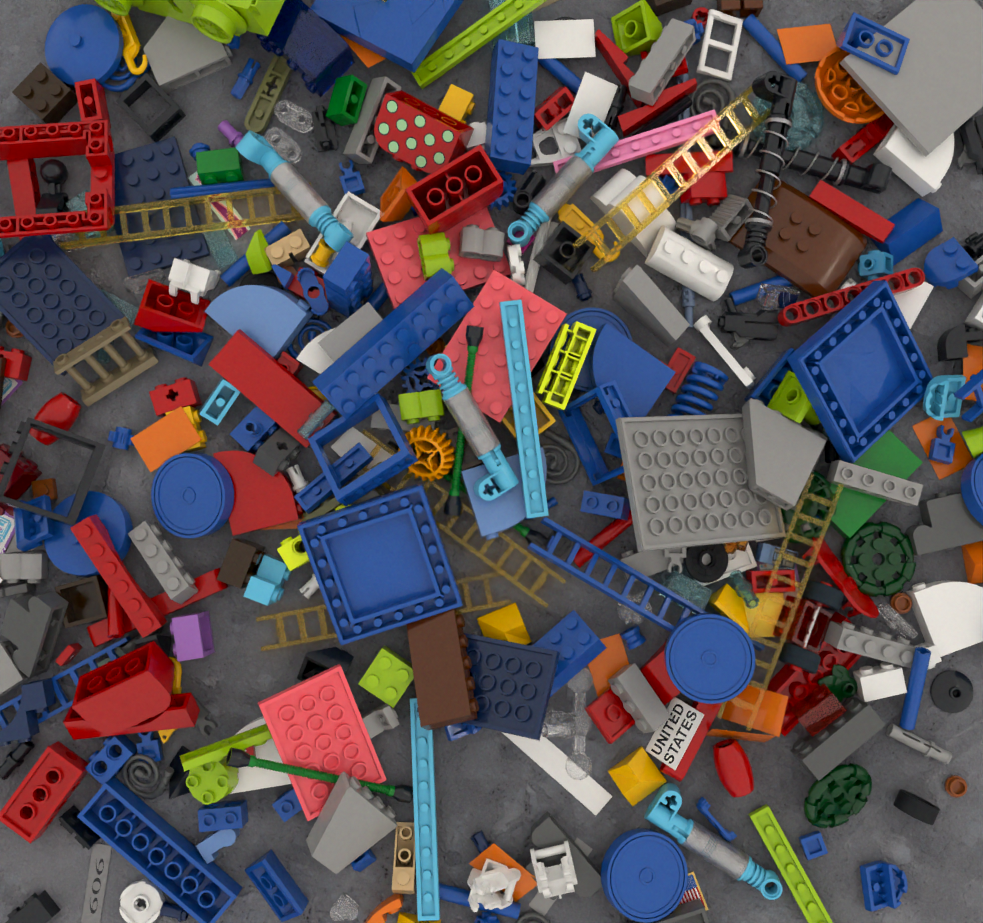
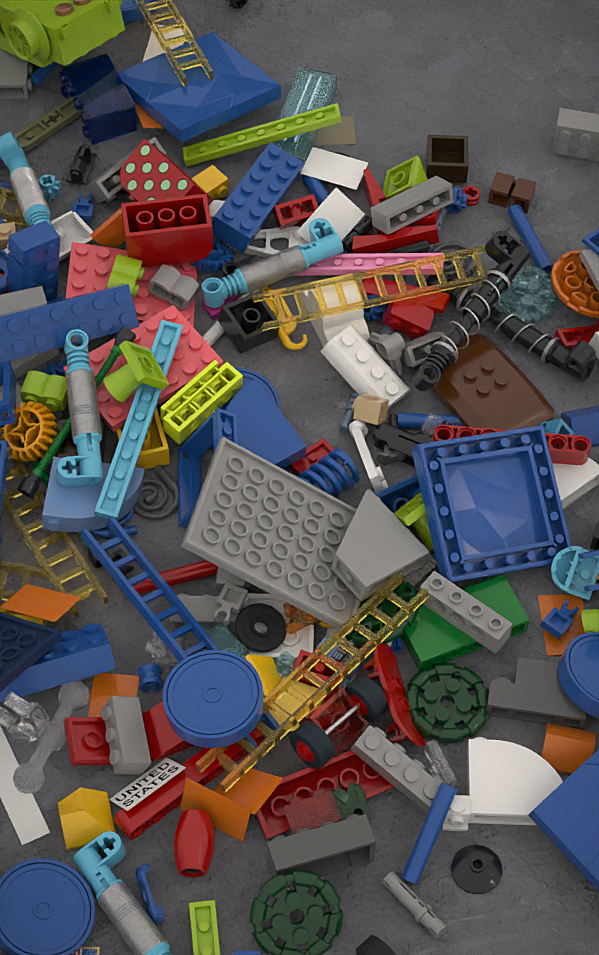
camera: 20 degrees right, 30 degrees down
blue axle [231,58,261,100] -> none
clear plate [265,127,302,164] -> none
clear plate [274,100,313,133] -> none
green brick [326,75,367,126] -> none
white plate [507,244,525,286] -> none
dark blue pin [571,273,592,302] -> none
blue brick [580,490,630,521] -> none
light grey slope [613,265,690,347] -> none
white window [696,9,743,82] -> none
orange sticker [777,24,837,64] -> none
red slope [809,180,895,244] -> none
white brick [853,661,907,702] -> none
dark orange plate [890,593,912,614] -> none
none -> orange sticker [0,584,82,622]
none -> medium azure gear [38,175,61,200]
none -> lime plant [103,340,170,402]
none -> tan brick [352,394,389,425]

